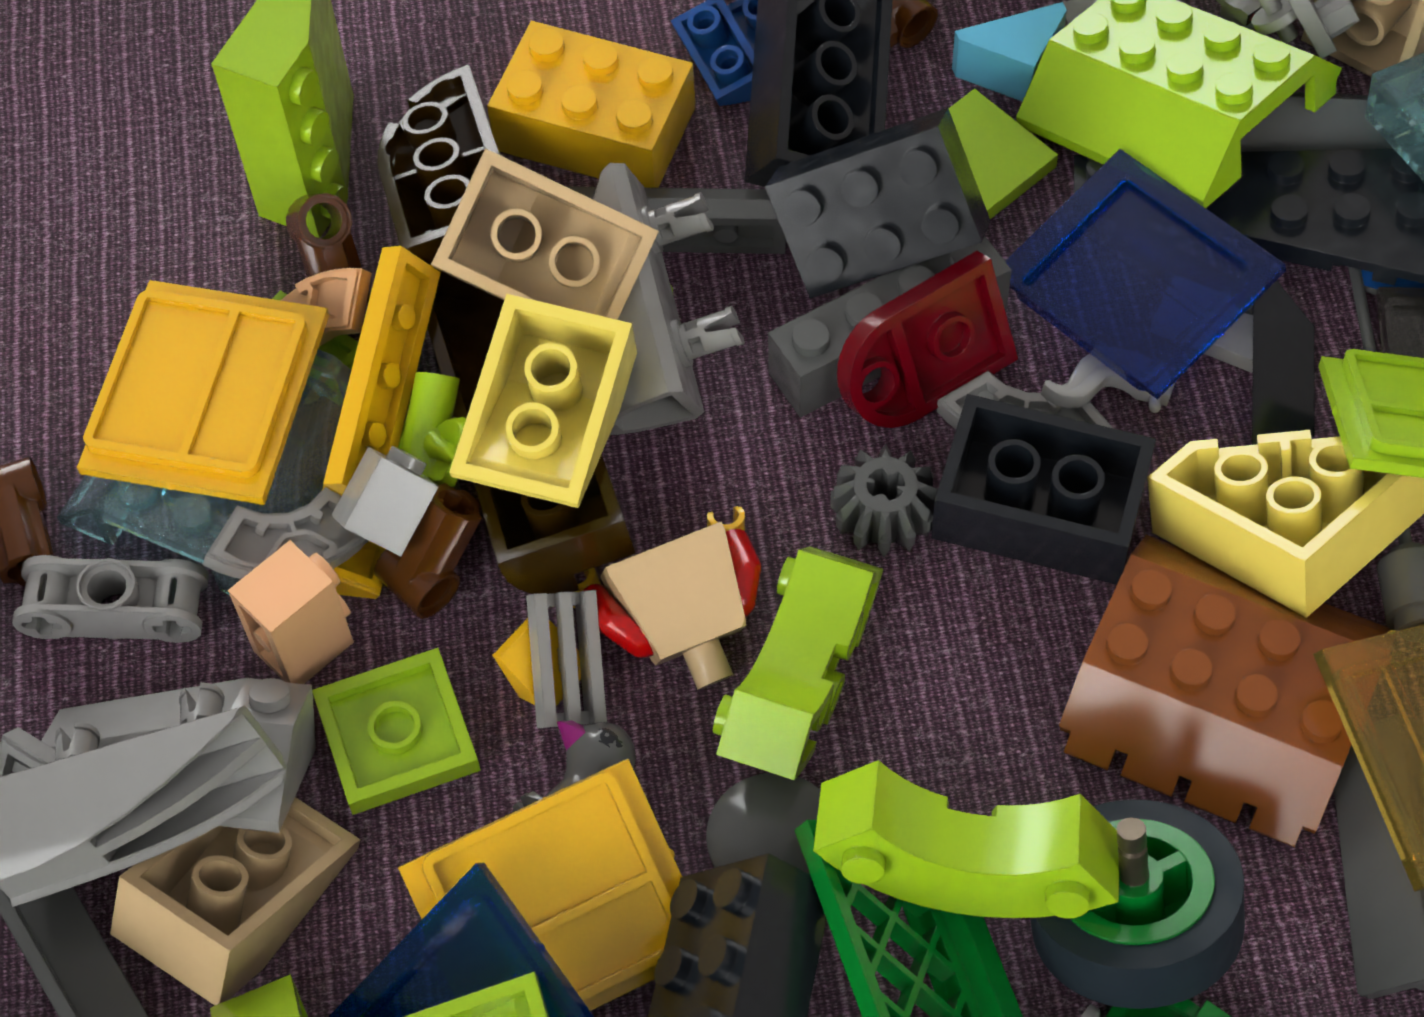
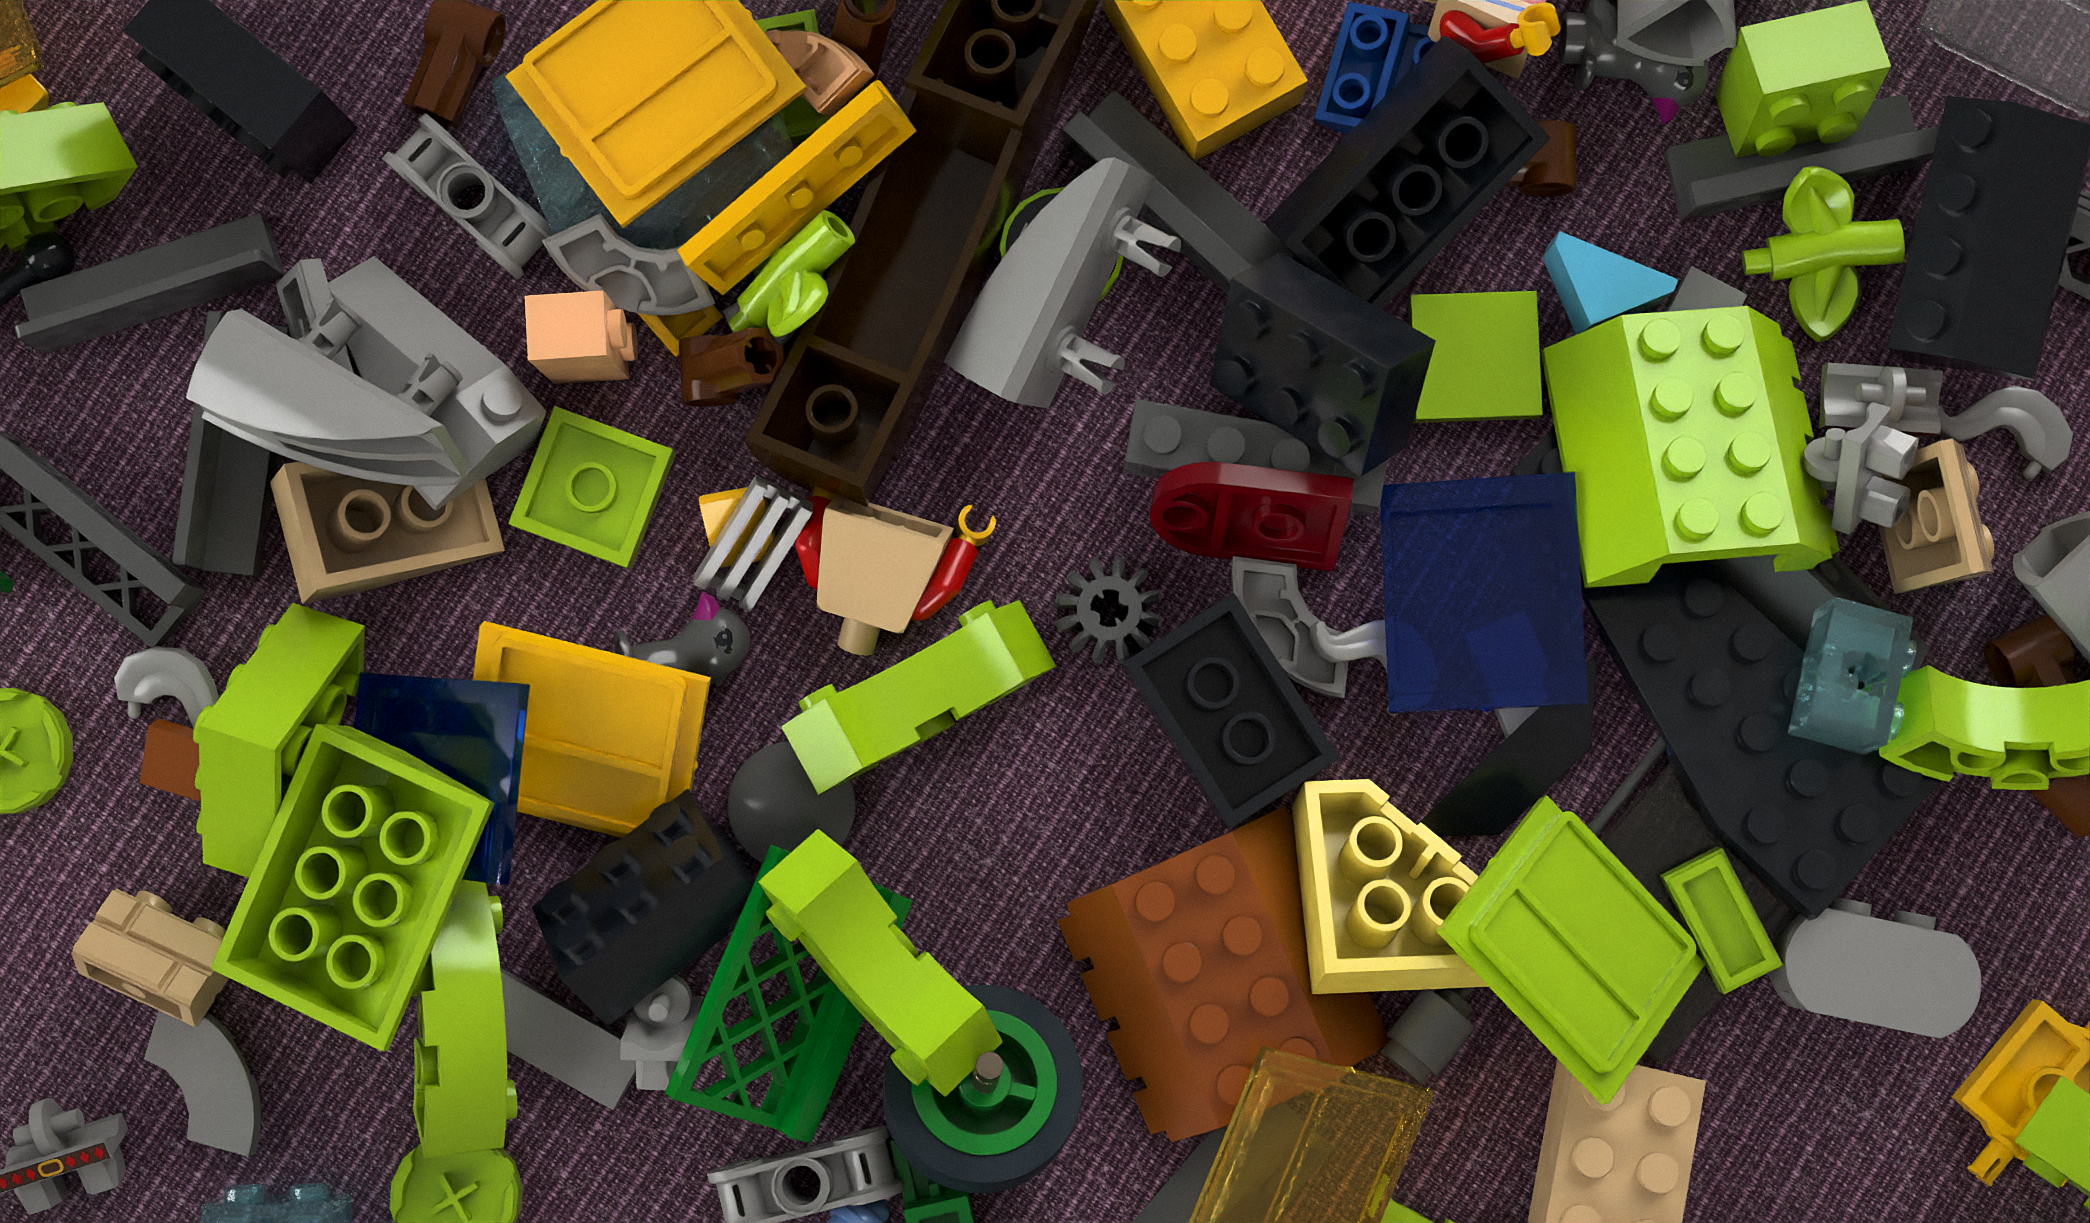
camera: 40 degrees right, 25 degrees up
light grey brick [331,446,439,556] -> none
tan slope [431,148,659,320] -> none
light yellow slope [449,294,637,508] -> none

